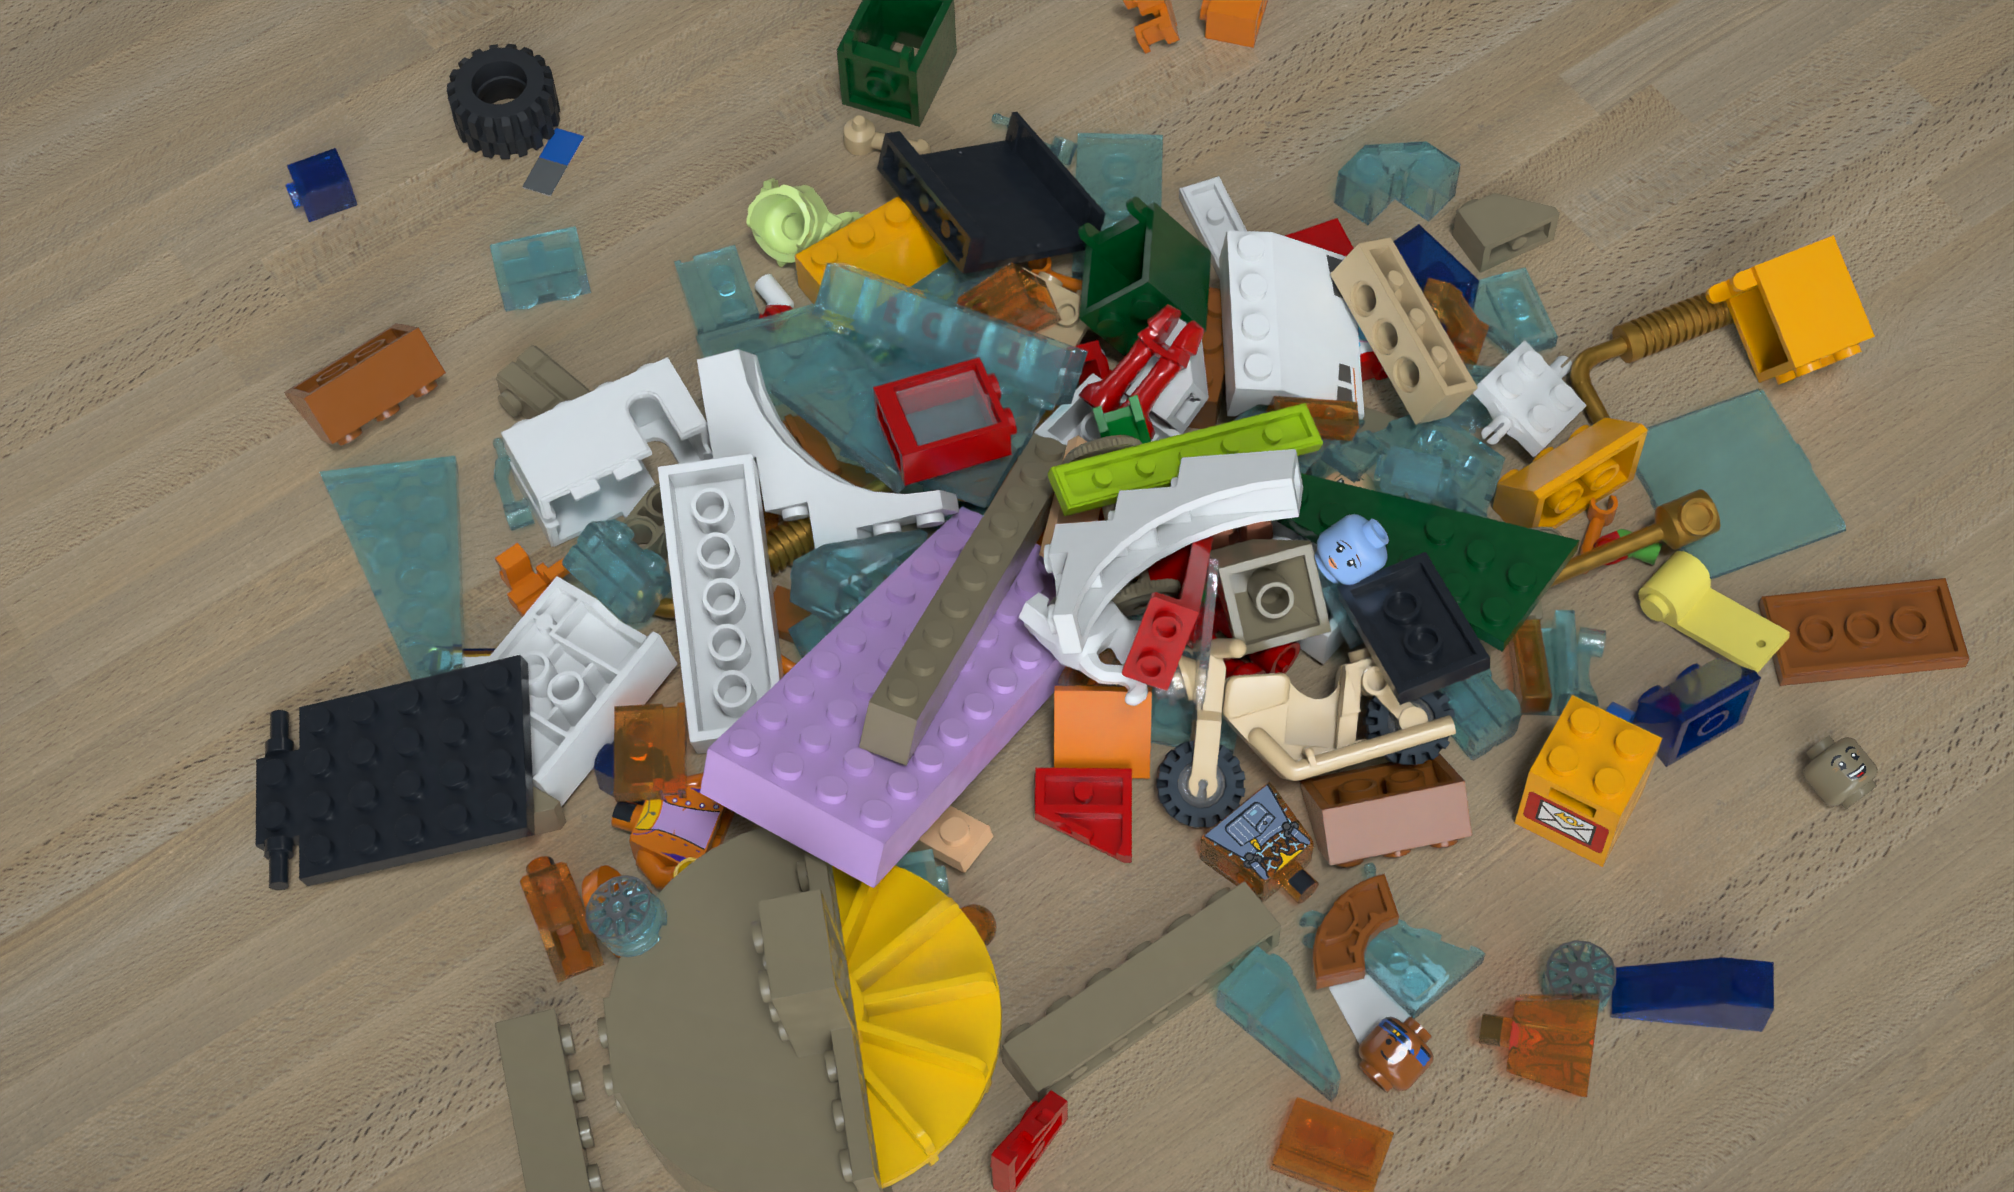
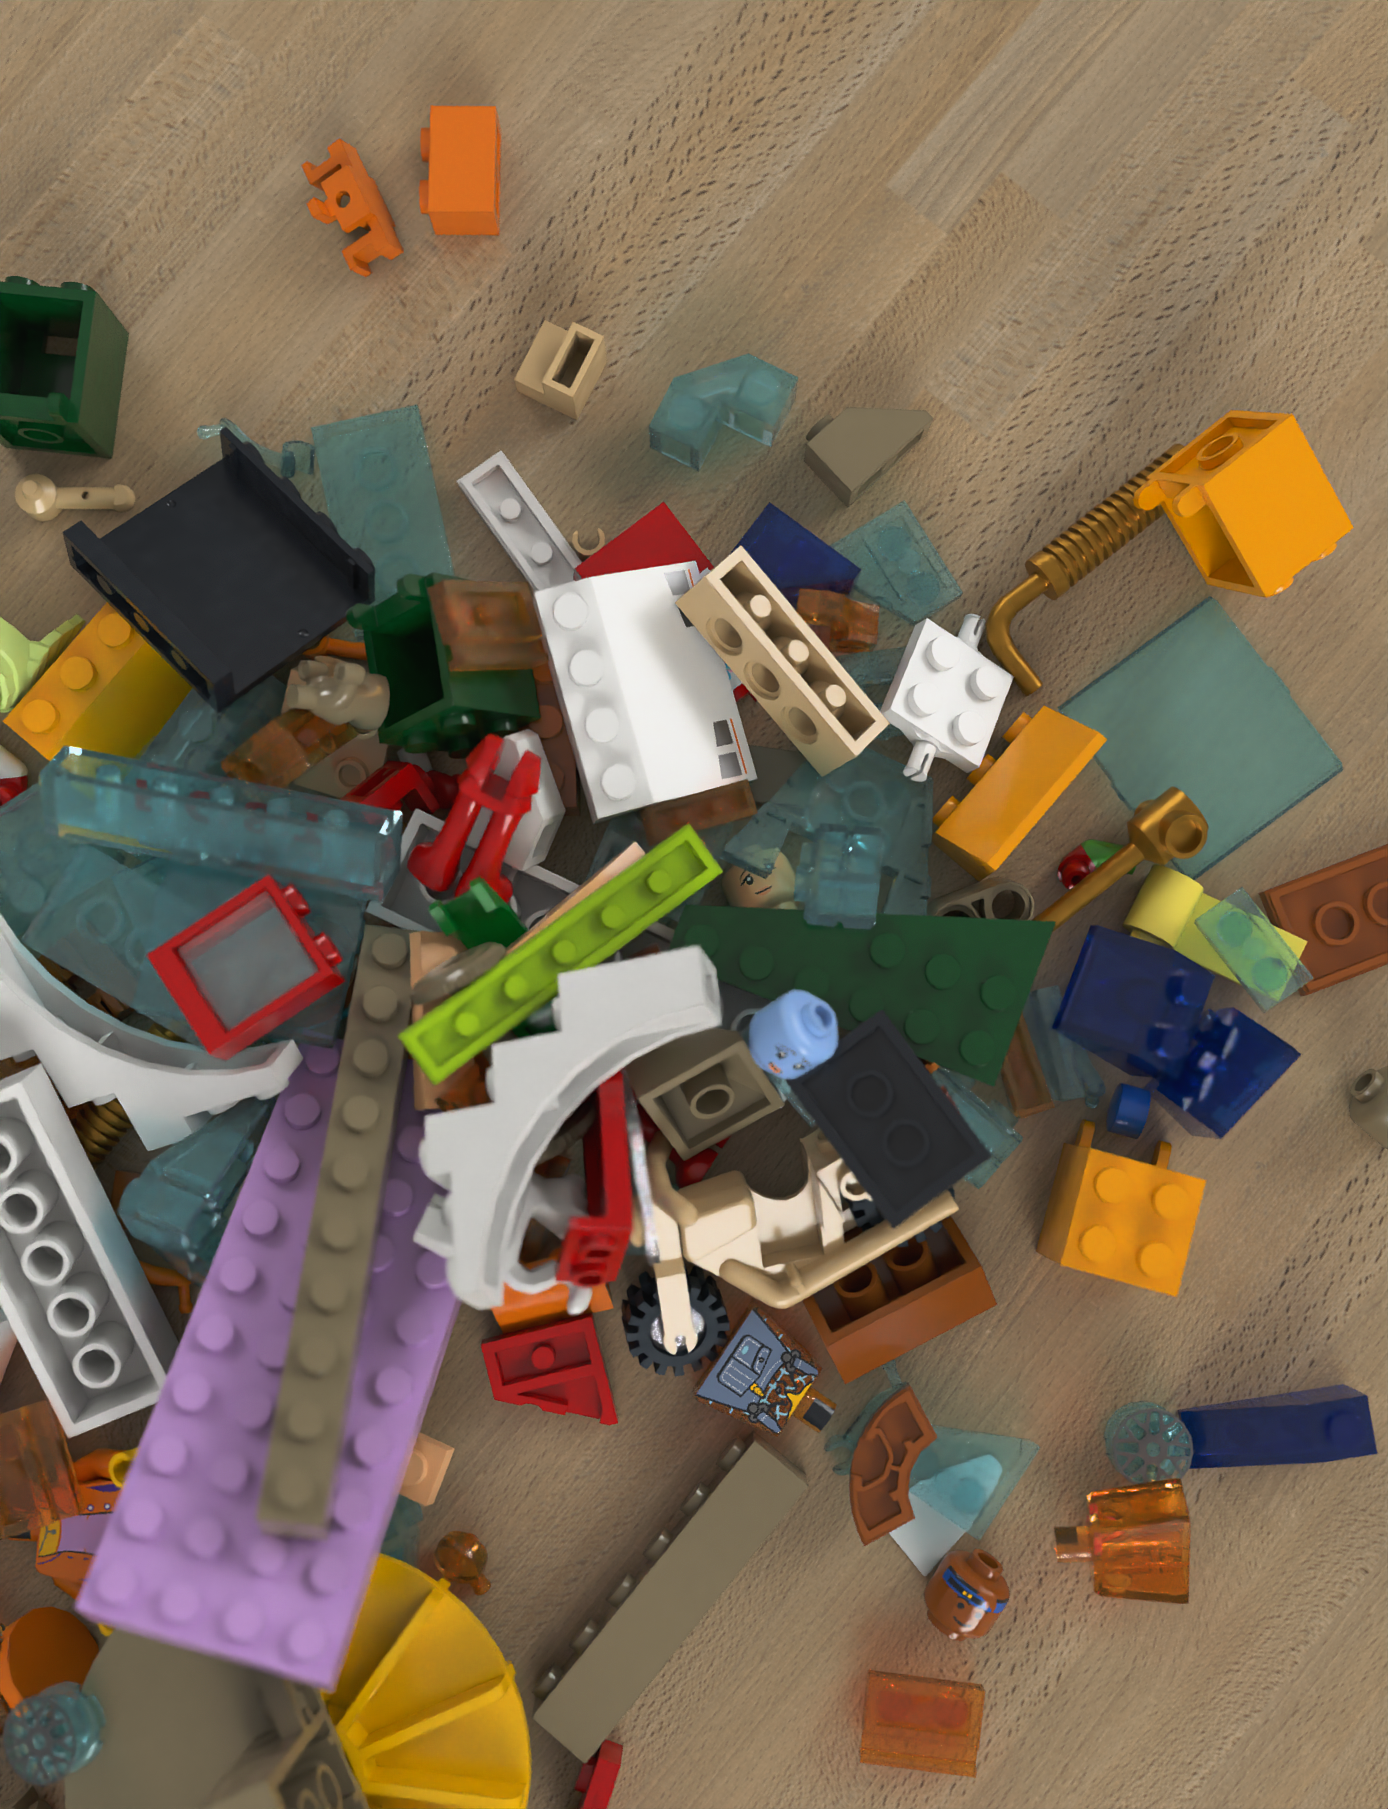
camera: 15 degrees left, 25 degrees up
clear light blue slope [1216,946,1341,1102] -> none
orange piece [1580,495,1618,574] -> none
none -> dark tan piece [286,660,390,730]
none -> clear orange plate [428,580,550,671]
none -> tan piece [514,320,607,420]
none -> clear blue slope [1052,925,1215,1080]
none -> clear light blue plate [1194,887,1313,1014]

